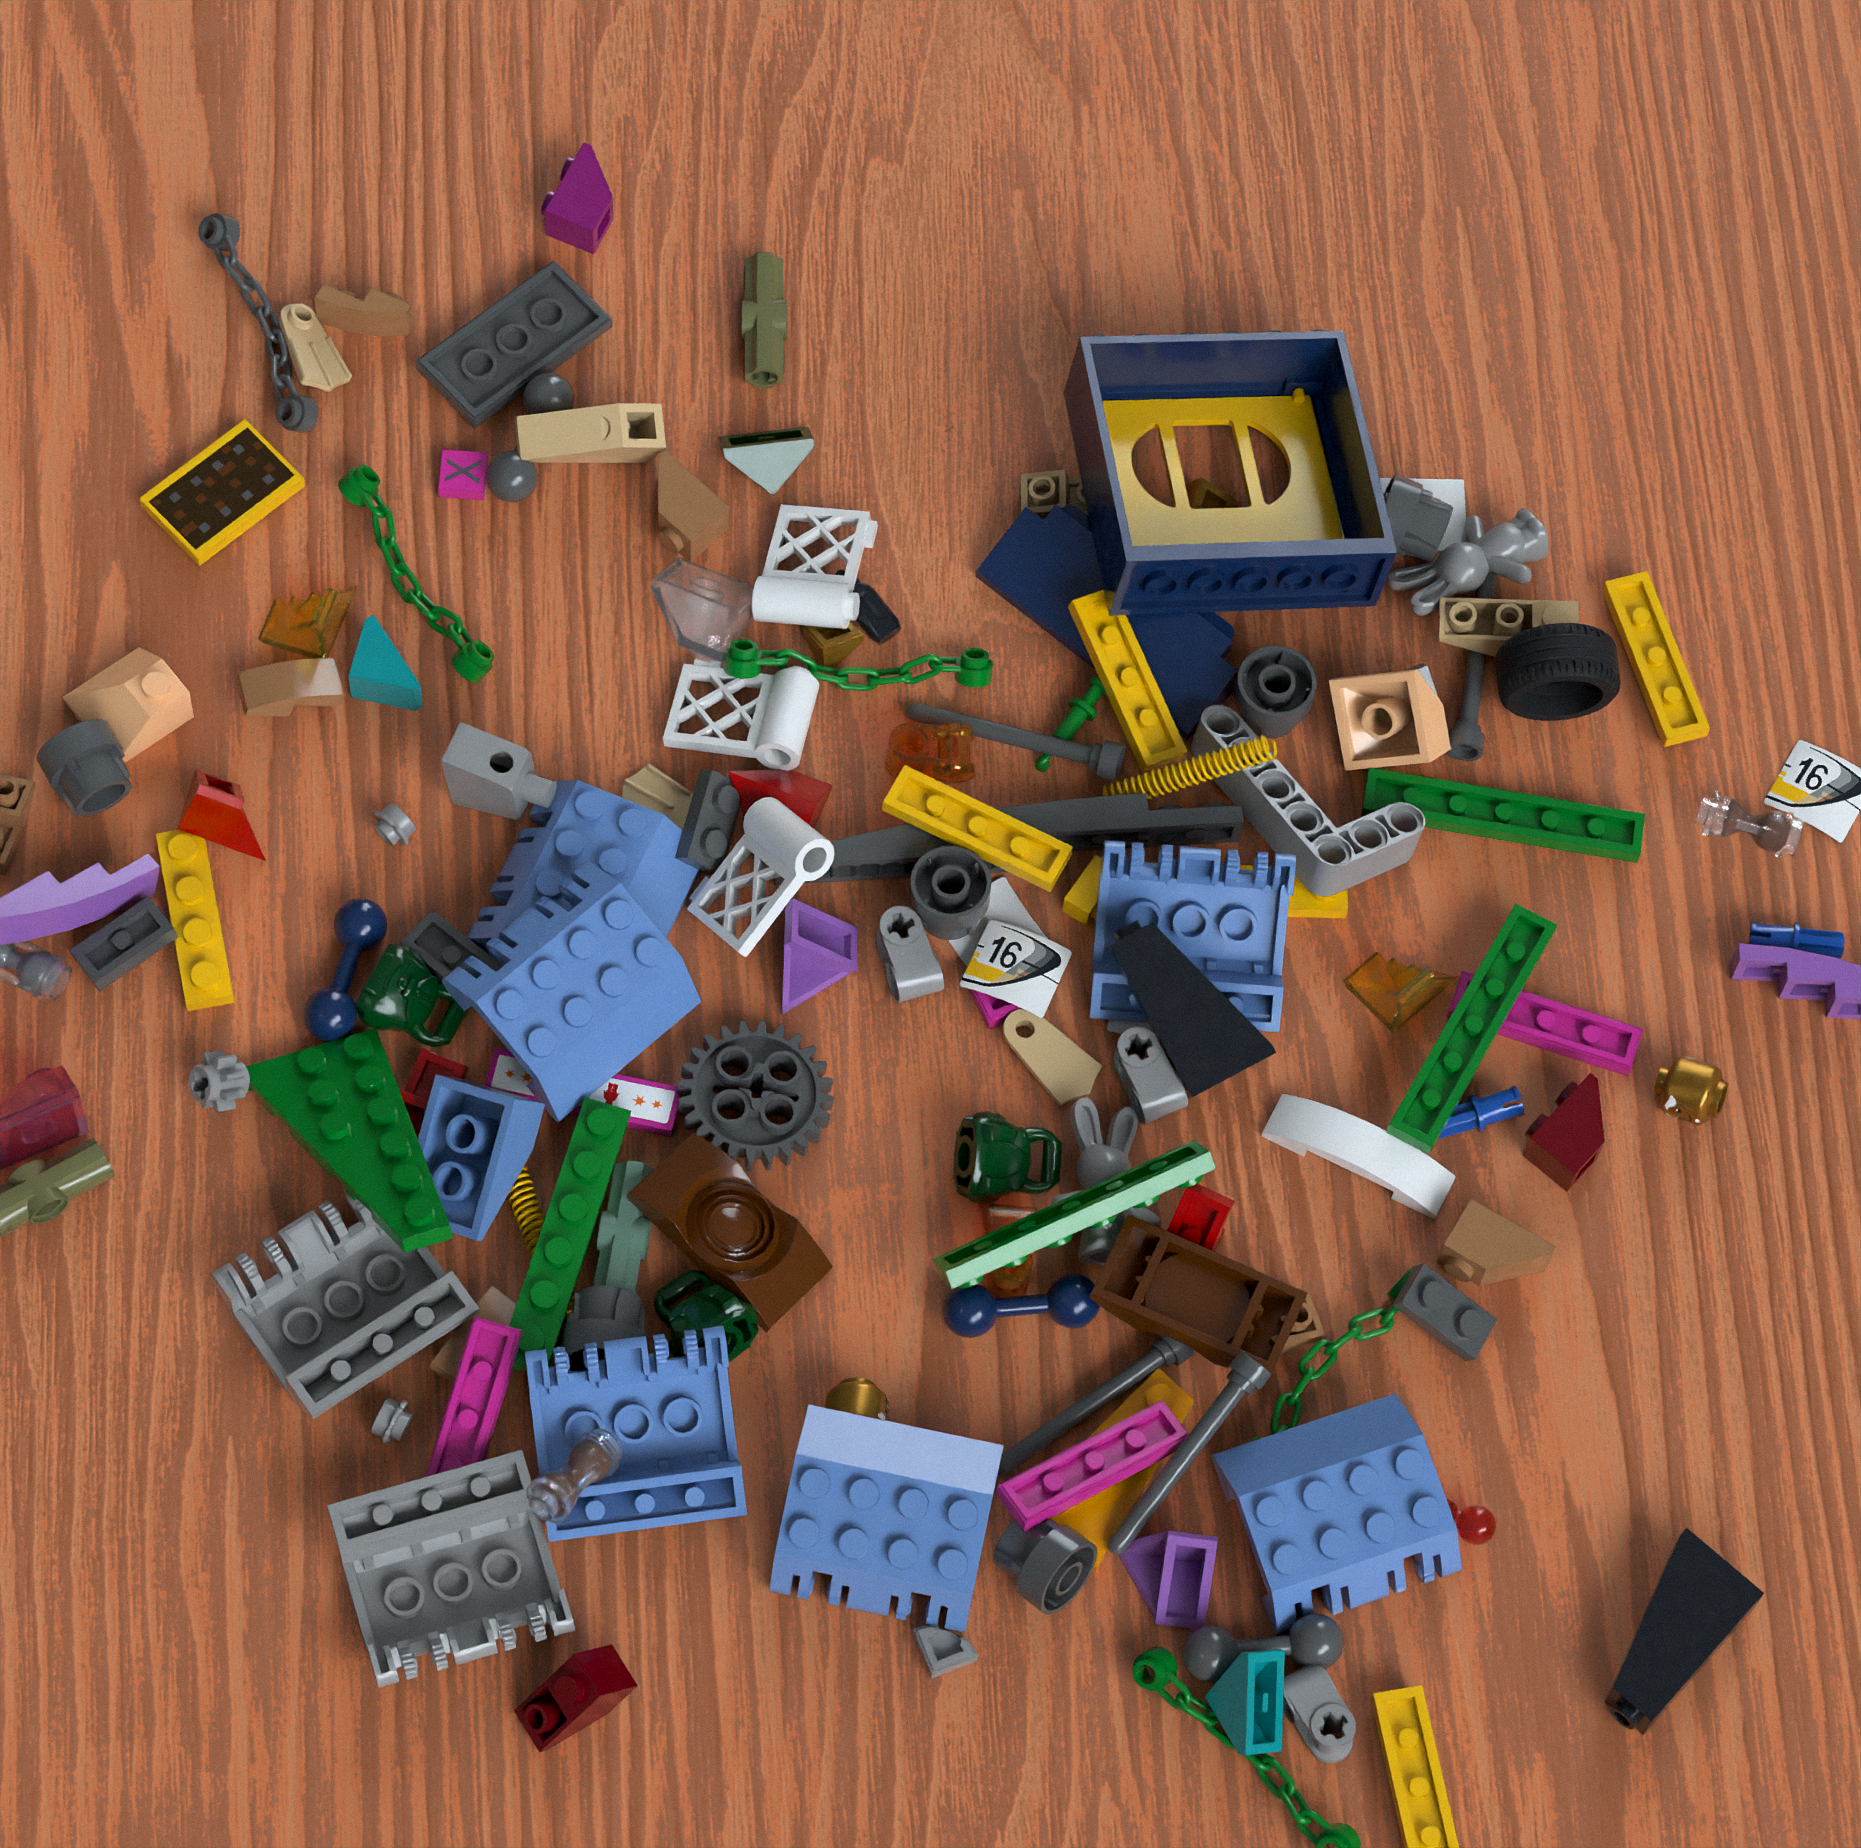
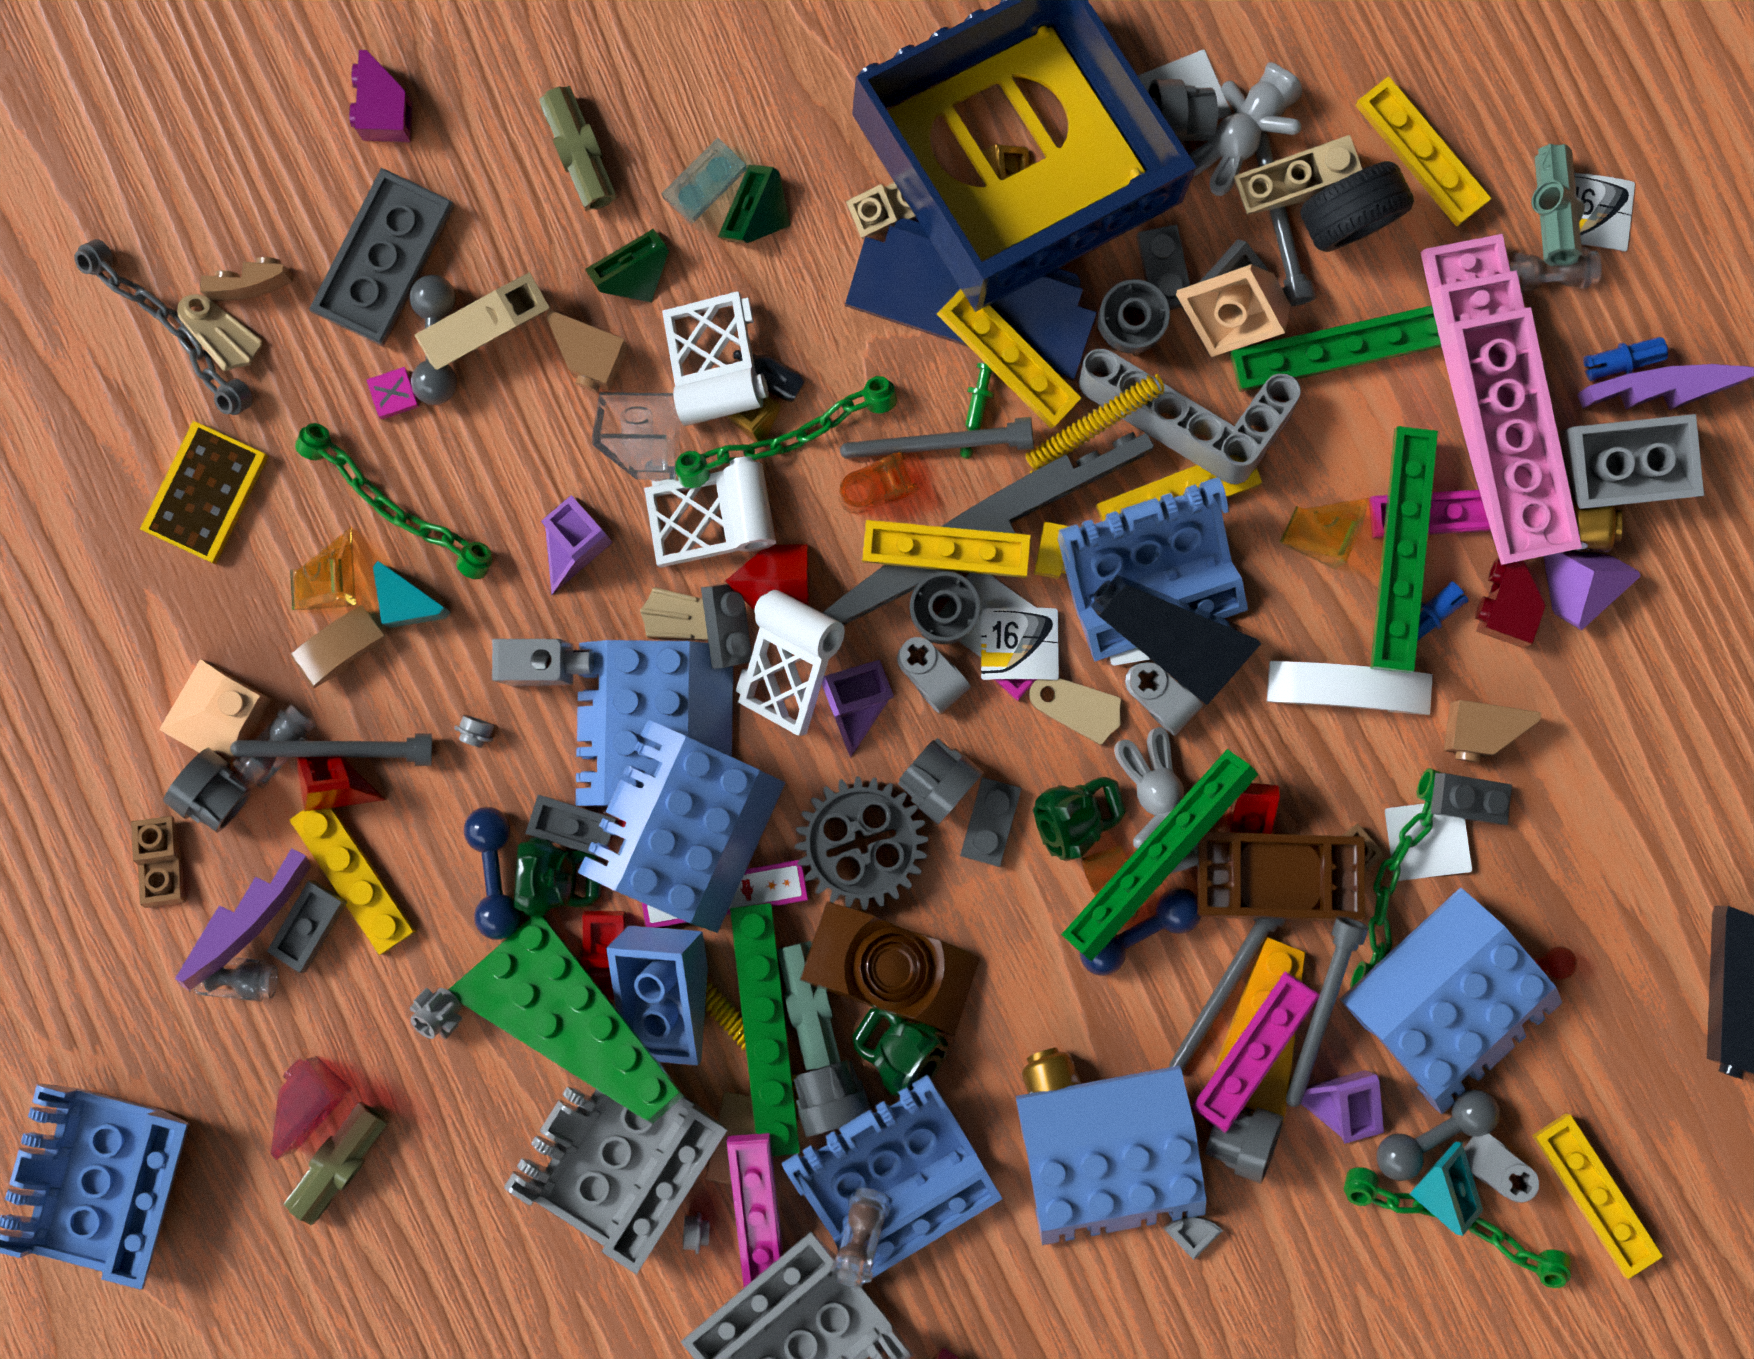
camera: 15 degrees left, 20 degrees up
none -> dark grey piece [230,733,432,766]
none -> clear piece [232,704,316,790]
none -> medium lavender slope [541,495,613,595]
none -> clear light blue plate [661,137,747,225]
none -> dark green slope [718,165,791,244]
none -> dark grey piece [898,738,984,825]
none -> dark grey plate [960,777,1021,867]
none -> dark grey plate [1136,225,1190,310]
none -> white sticker [1385,804,1472,881]
none -> bright pink slope [1420,234,1582,565]
none -> sand green piece [1531,144,1585,267]
none -> medium lavender slope [1544,550,1641,630]
none -> light grey slope [1560,414,1704,509]

